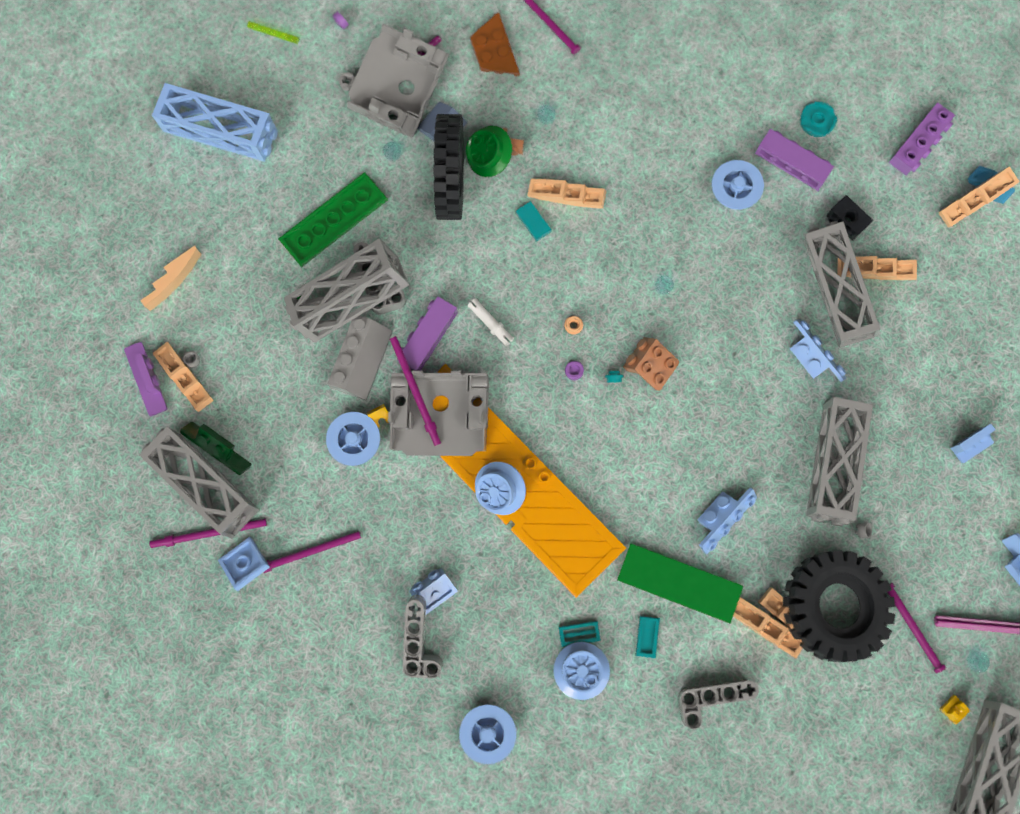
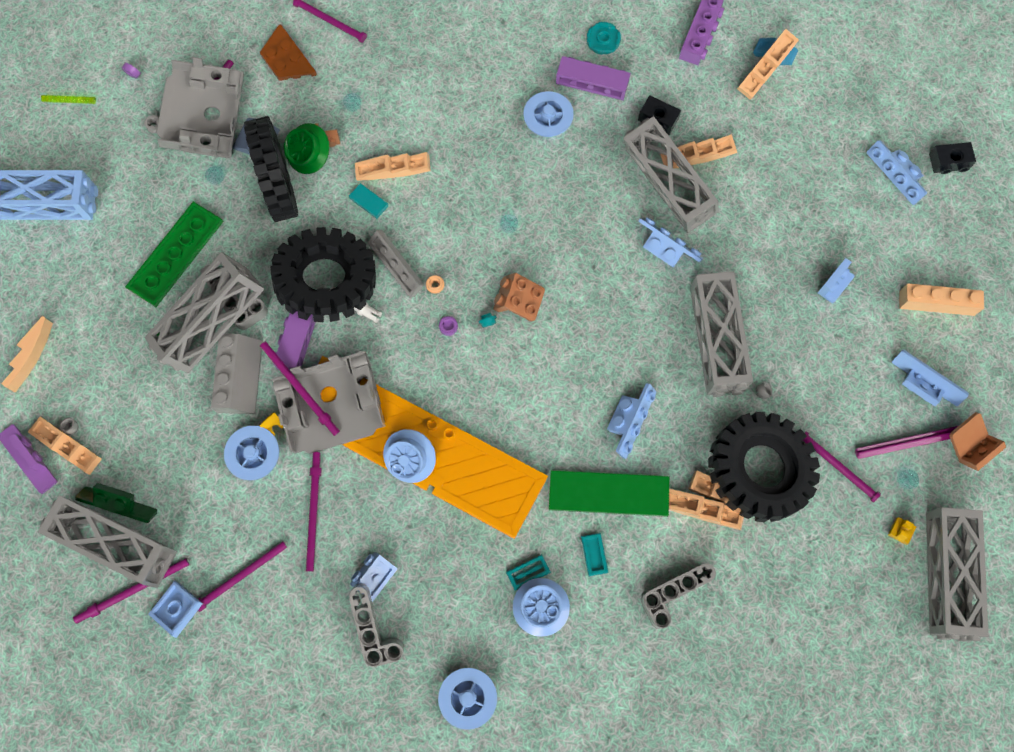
camera: 20 degrees left, 5 degrees down
none -> black tyre [270,227,376,322]
none -> magenta bar [306,452,322,572]
none -> light grey plate [368,229,424,298]

